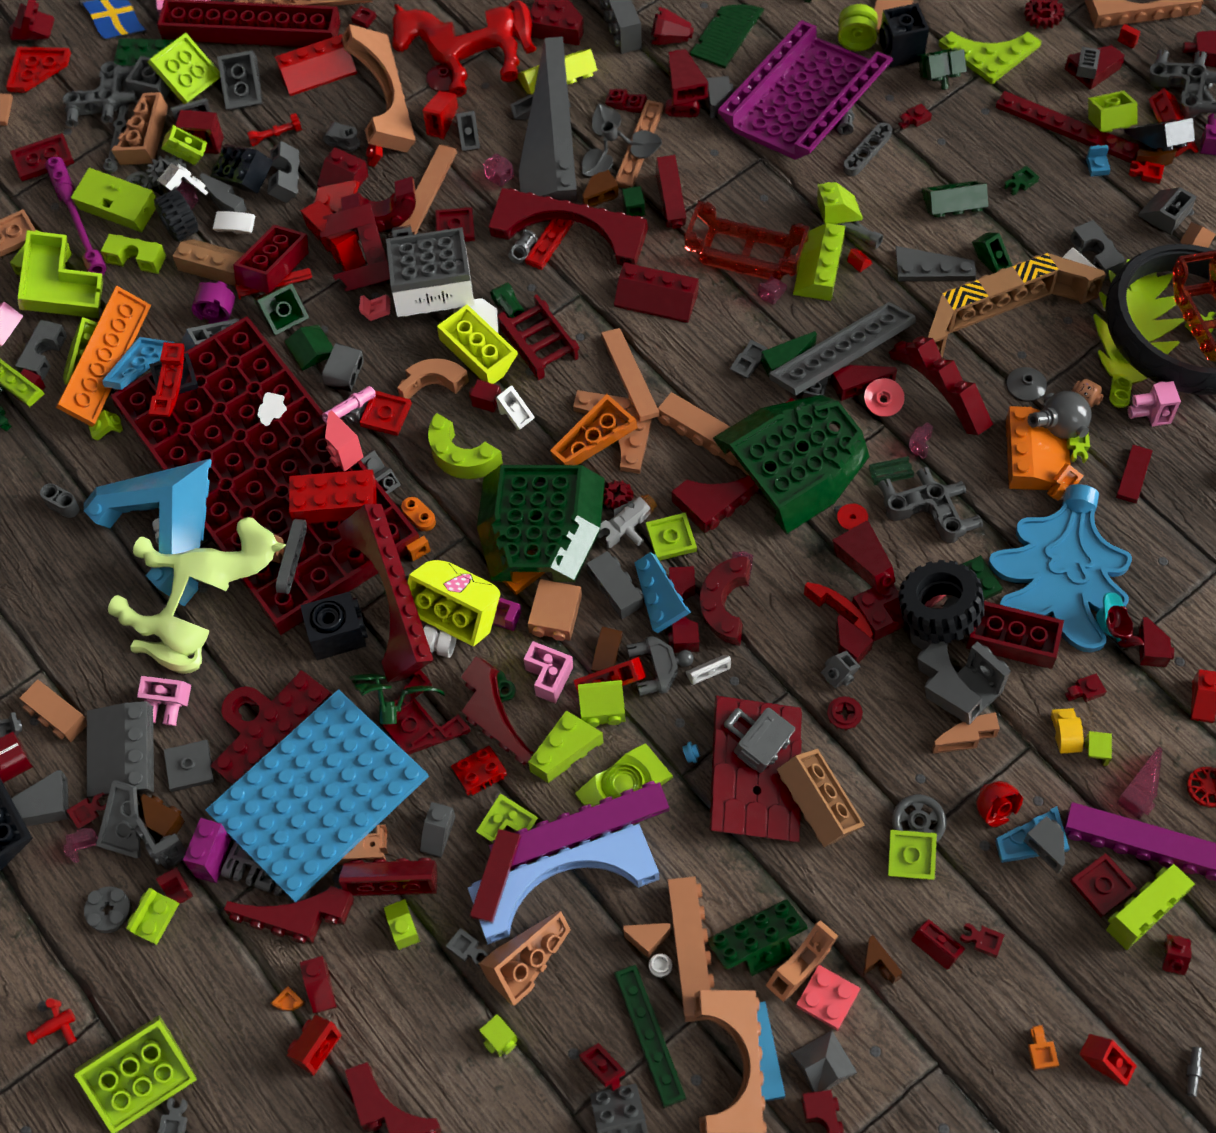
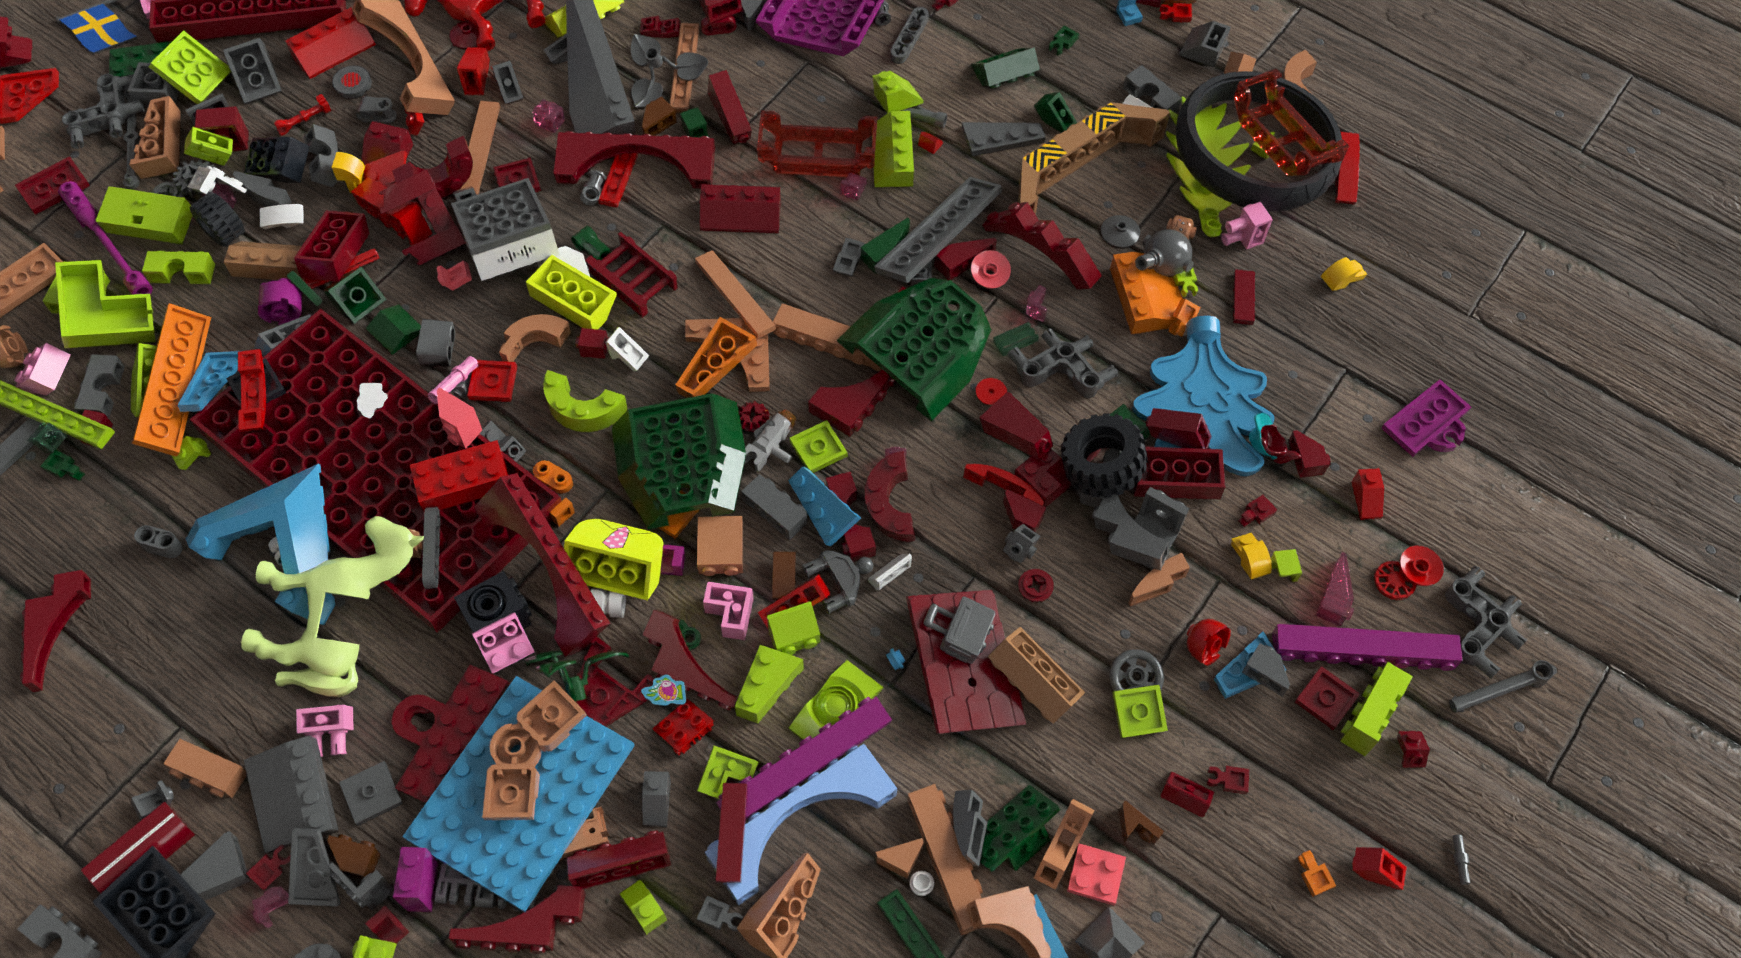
camera: 20 degrees left, 0 degrees up
none -> dark green tile [286,271,323,306]
none -> tile [332,65,372,99]
none -> yellow brick [332,152,365,193]
none -> bright pink slope [472,612,535,674]
none -> nougat plate [482,681,587,820]
none -> sticker [641,674,686,706]
none -> dark grey slope [953,790,987,867]
none -> dark red slope [1146,408,1212,449]

